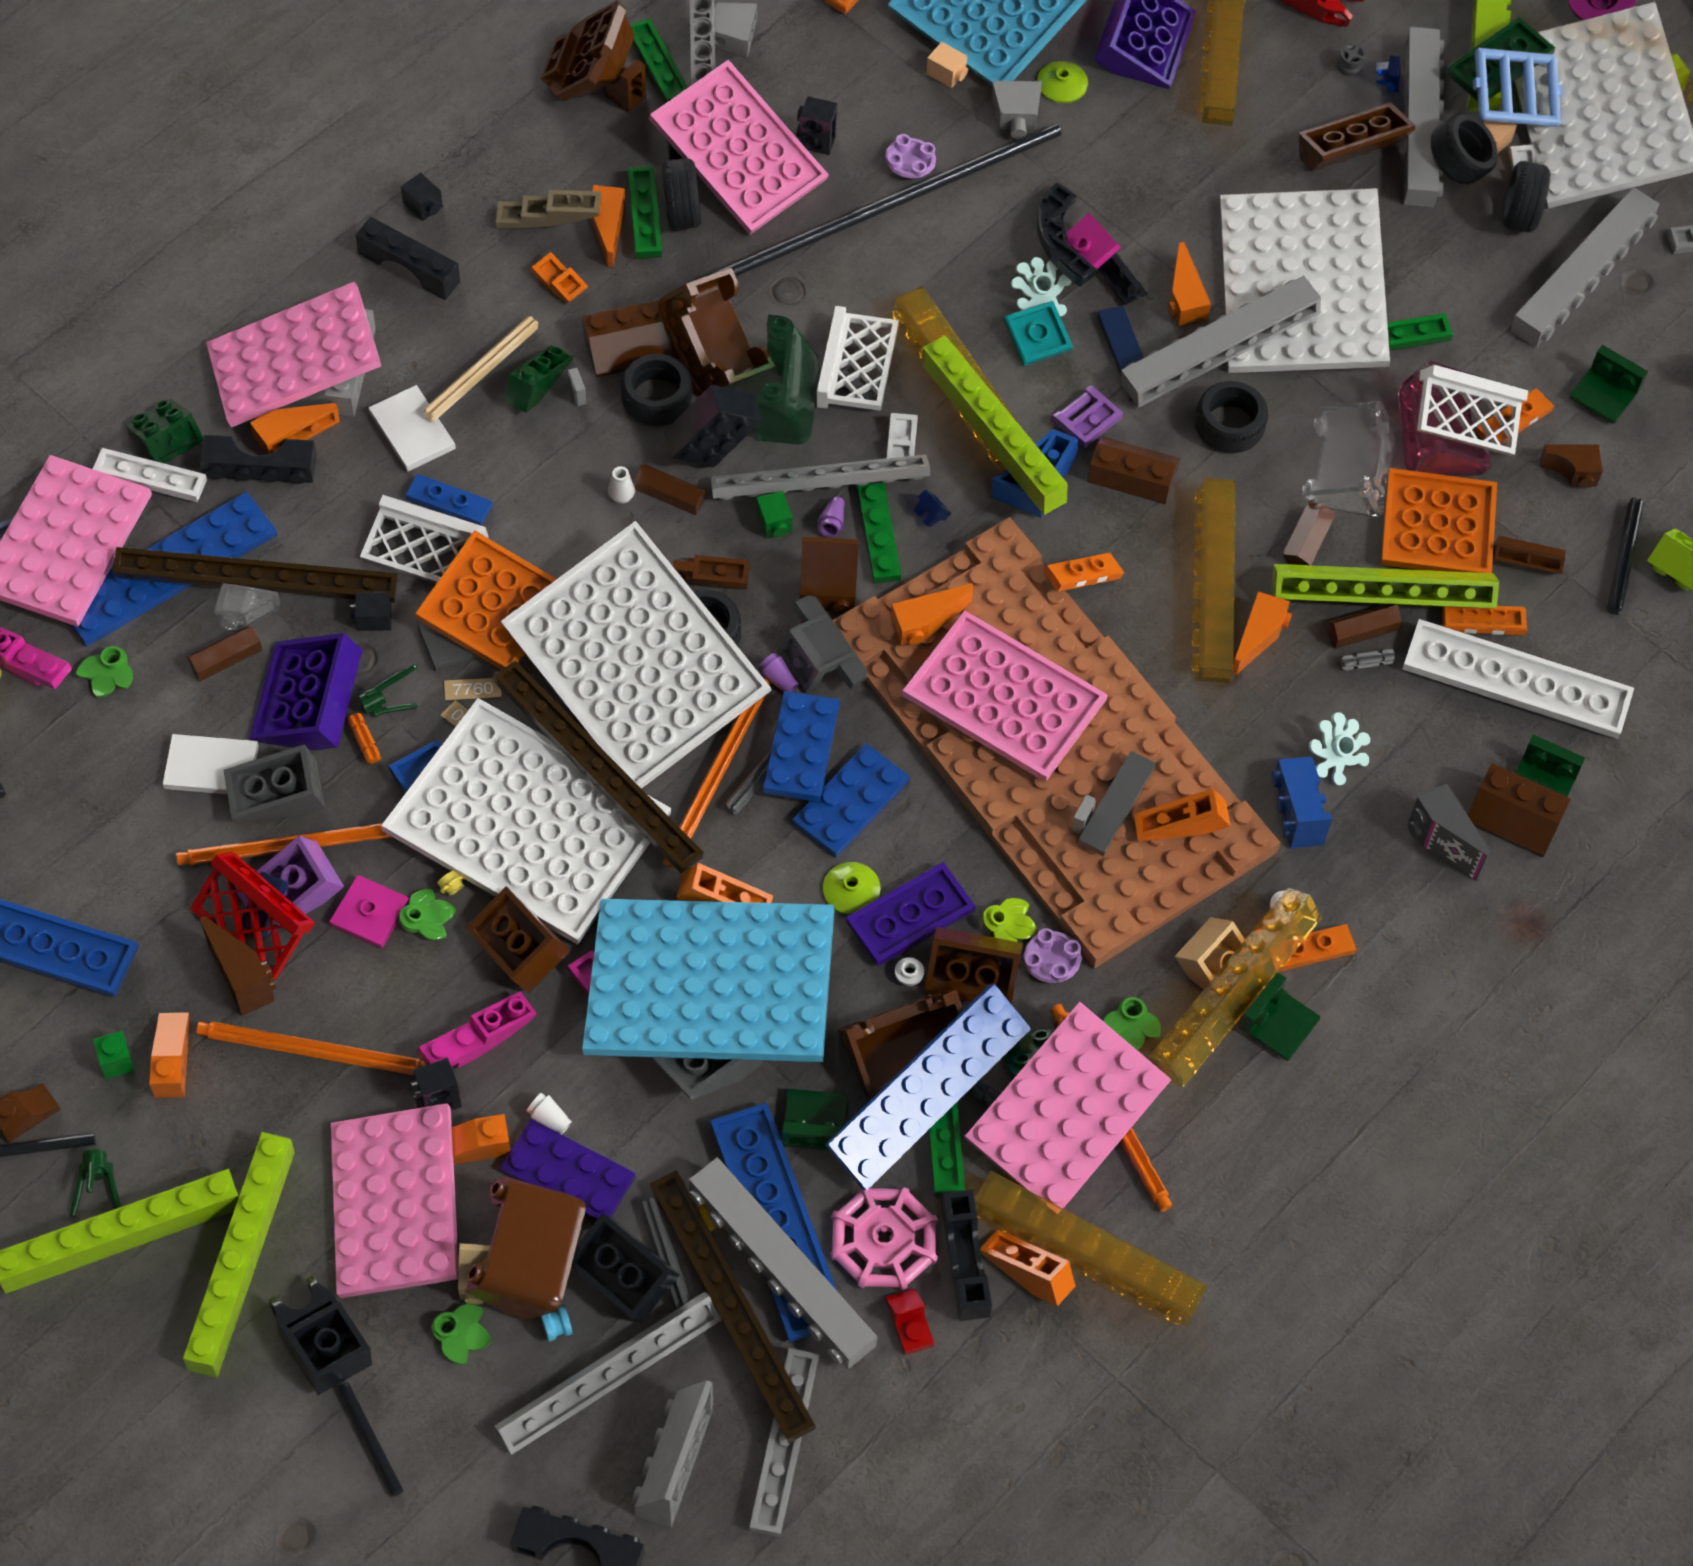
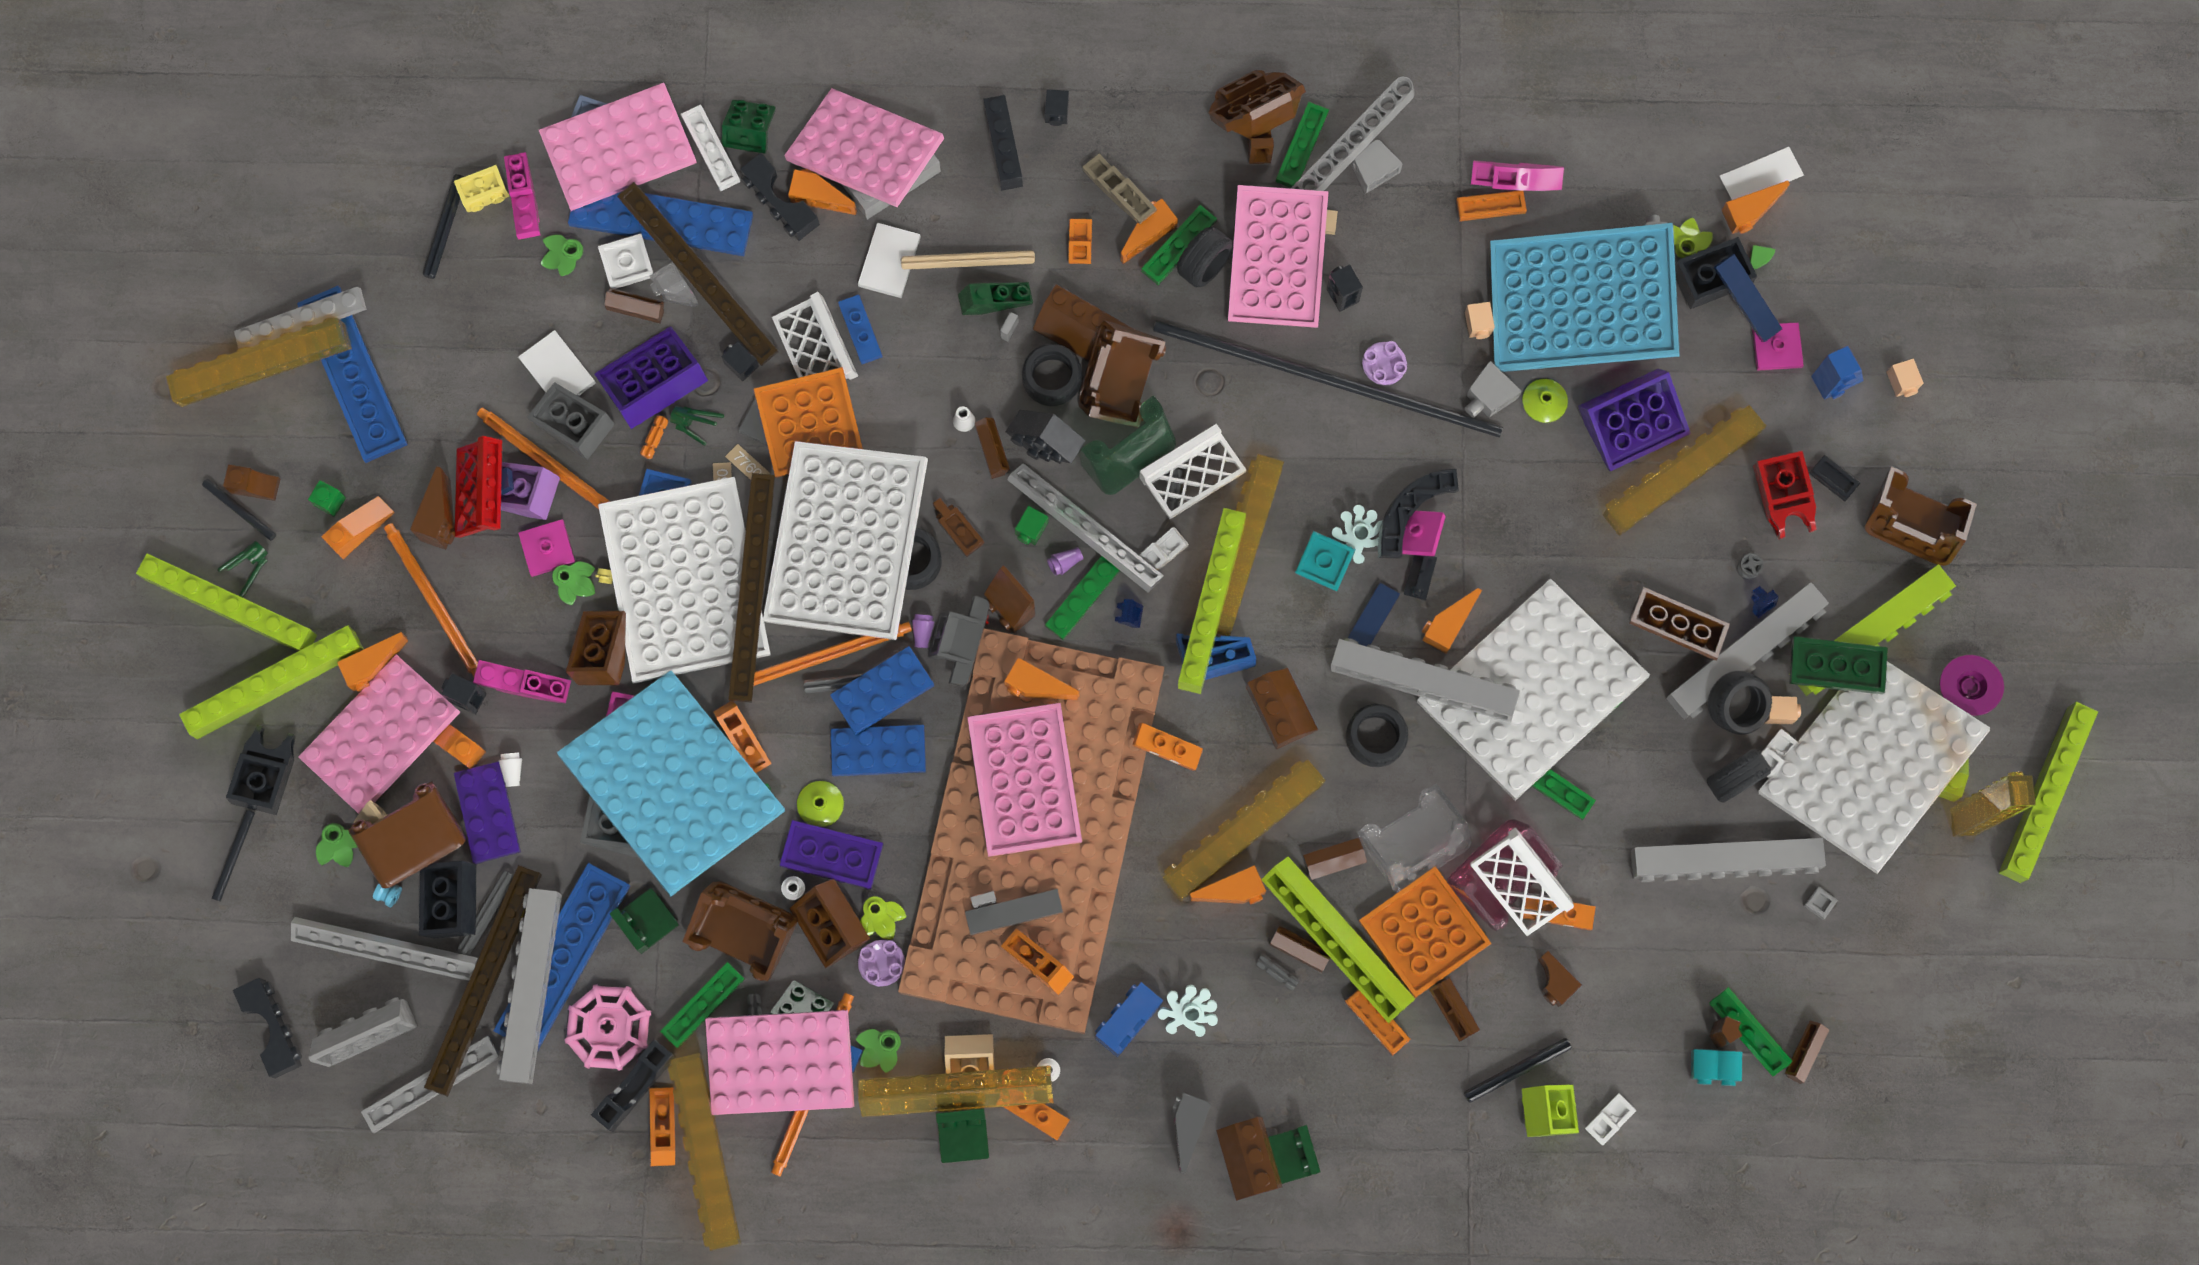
camera: 50 degrees right, 15 degrees up
plate [825,984,1031,1190] -> none
red slope [885,1288,934,1355] -> none
medium lavender plate [1050,385,1123,449] -> none
white plate [1402,619,1634,739] -> none
light blue bar [1473,48,1563,127] -> none
dark green bracket [1569,344,1648,424] -> none
none -> orange slope [337,632,408,691]
none -> white plate [598,234,655,289]

